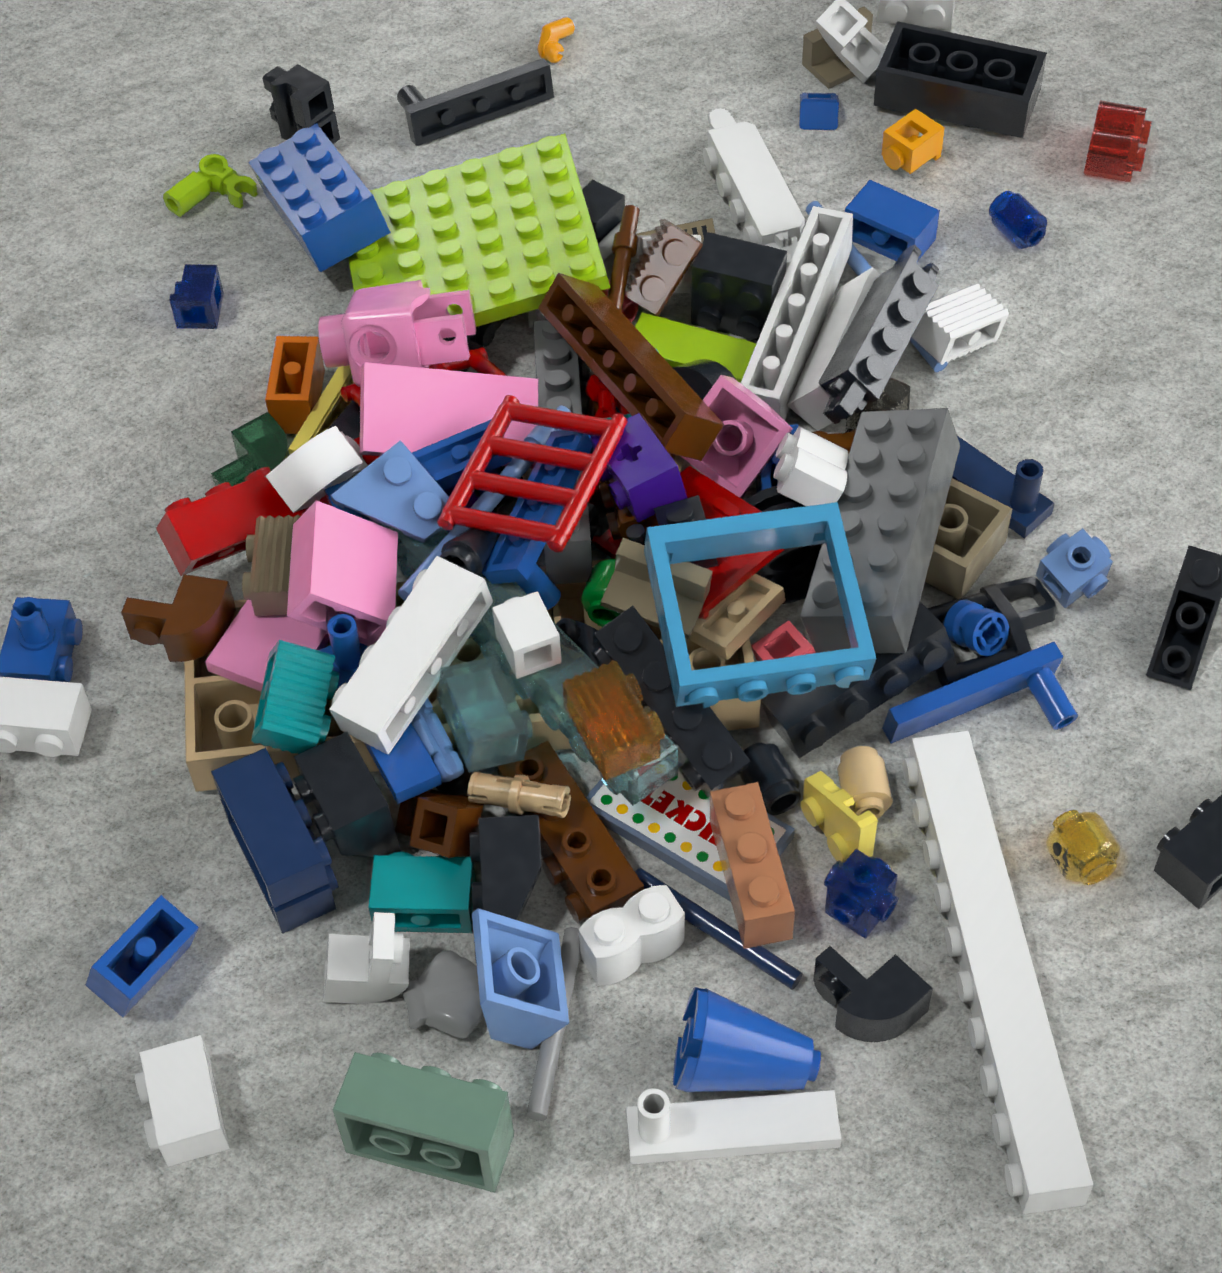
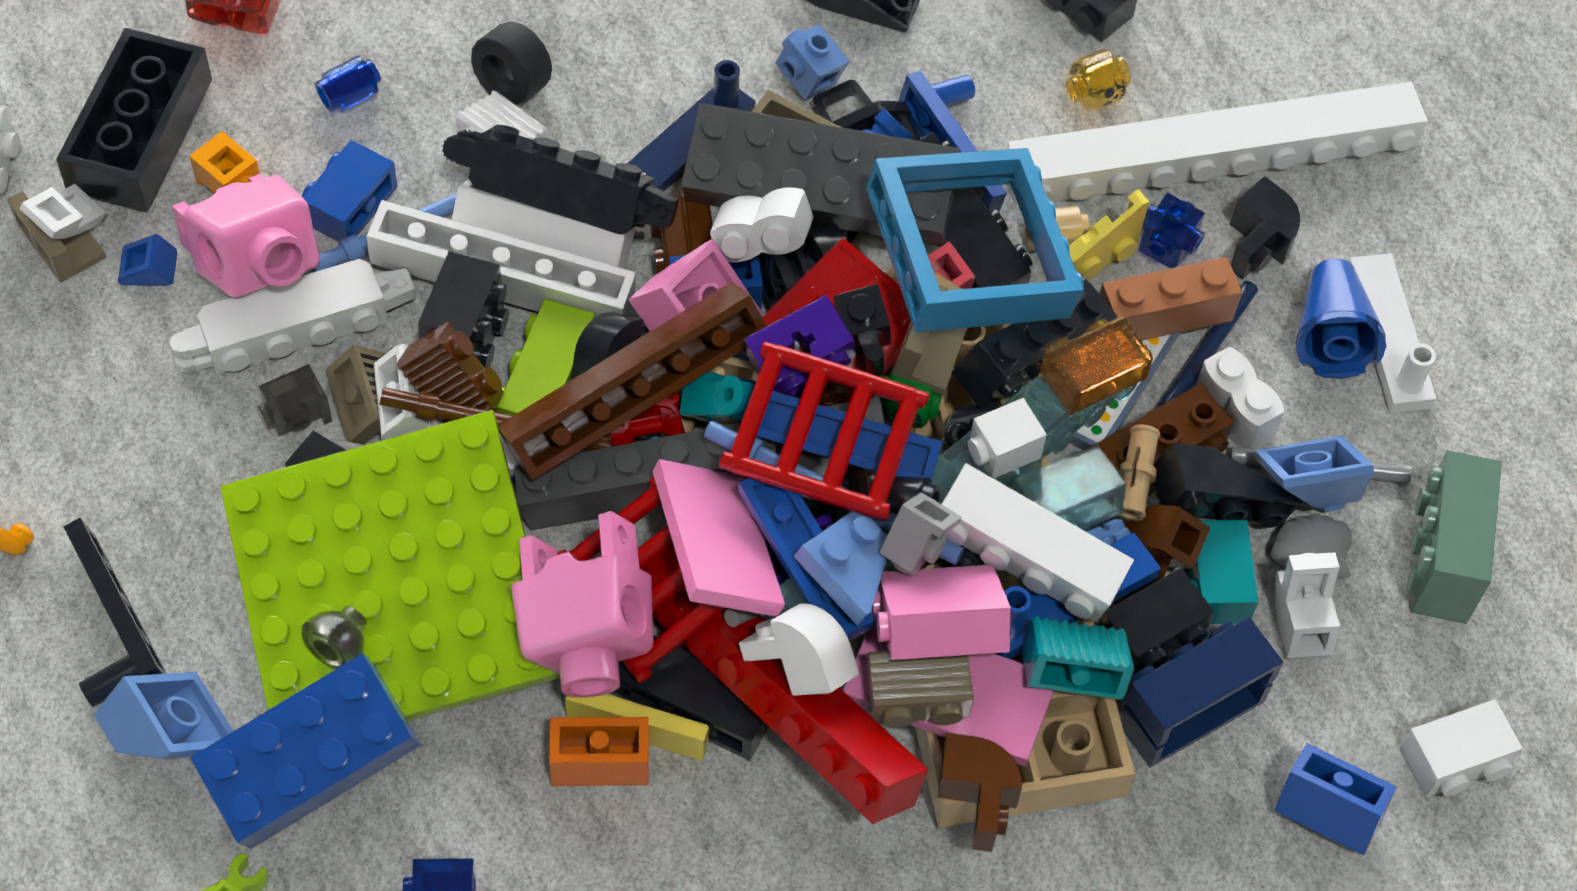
camera: 100 degrees left, 5 degrees up
clear green brick [211,412,289,486] -> none
black hips [262,64,340,144] -> none
none -> medium blue slope [94,672,233,759]
none -> bright pink piece [172,174,320,298]
none -> clear smoke brick [256,364,333,437]
none -> clear smoke brick [301,606,367,670]
none -> black tyre [471,21,552,105]
none -> light grey brick [879,492,962,575]

